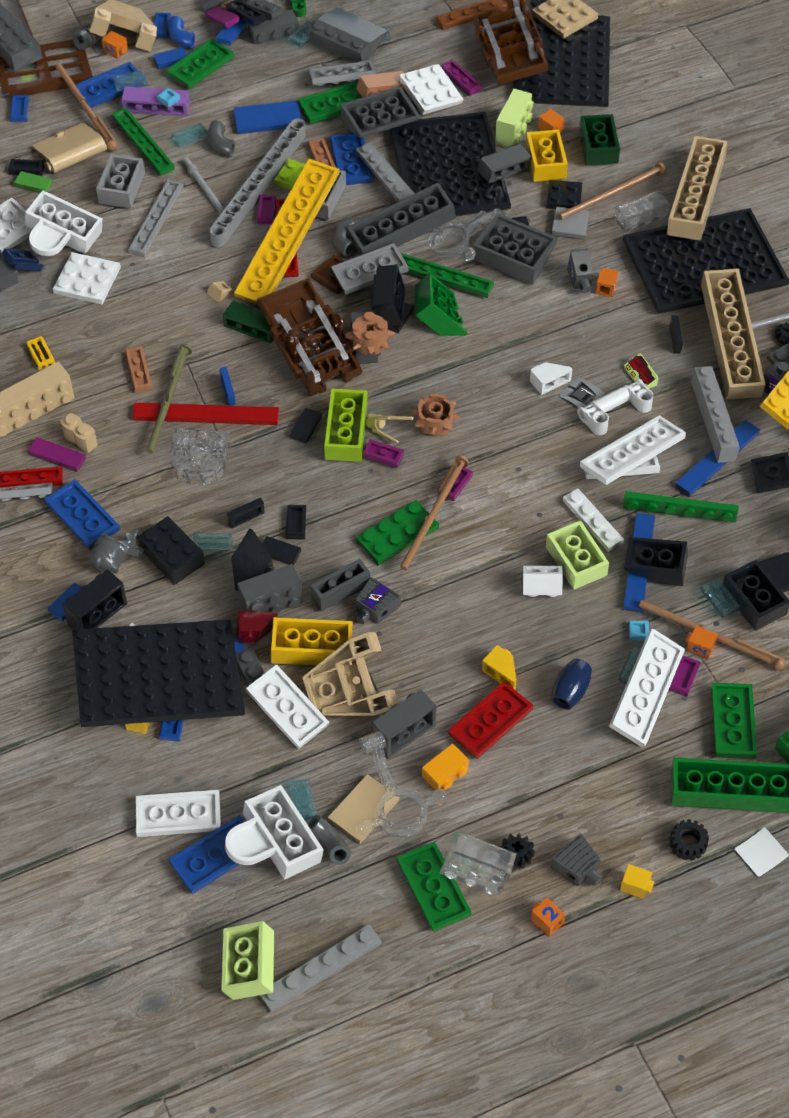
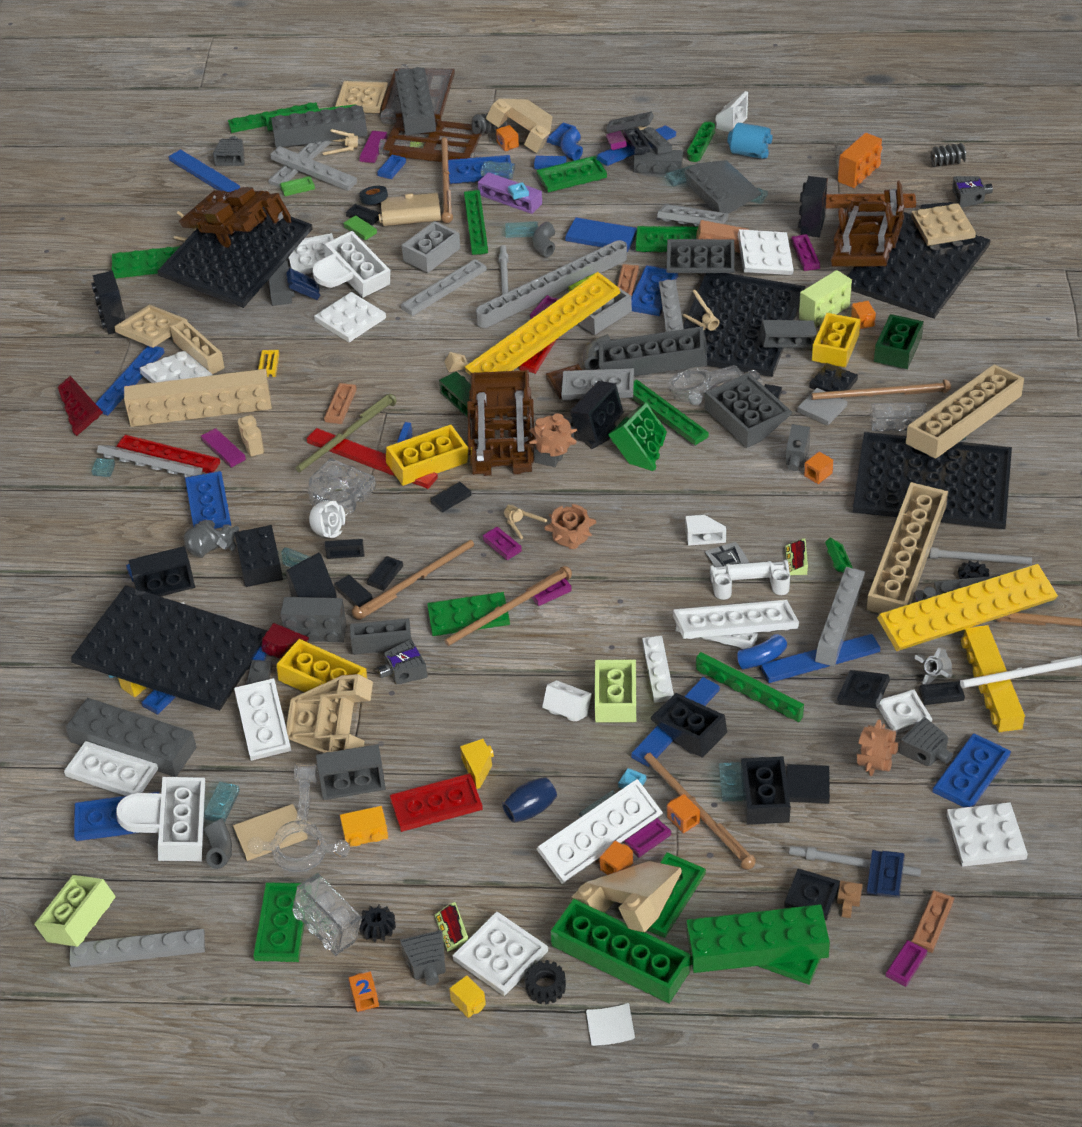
camera: 30 degrees right, 10 degrees down
lime brick [324,389,368,462] -> none
black tile [669,315,683,354] -> none
none -> dark grey brick [66,698,197,777]
none -> white cylinder [309,500,345,538]
none -> medium nougat bar [352,540,474,620]
none -> black bush [359,185,388,205]
none -> yellow brick [386,424,468,486]
none -> slope [435,902,468,952]
none -> white plate [453,912,548,996]
none -> tan wedge [572,861,682,933]
none -> orange brick [600,840,633,875]
none -> tan plant [683,290,720,331]
none -> blue cylinder [737,634,787,670]
none -> black brick [798,176,828,238]
none -> green plate [825,537,853,573]

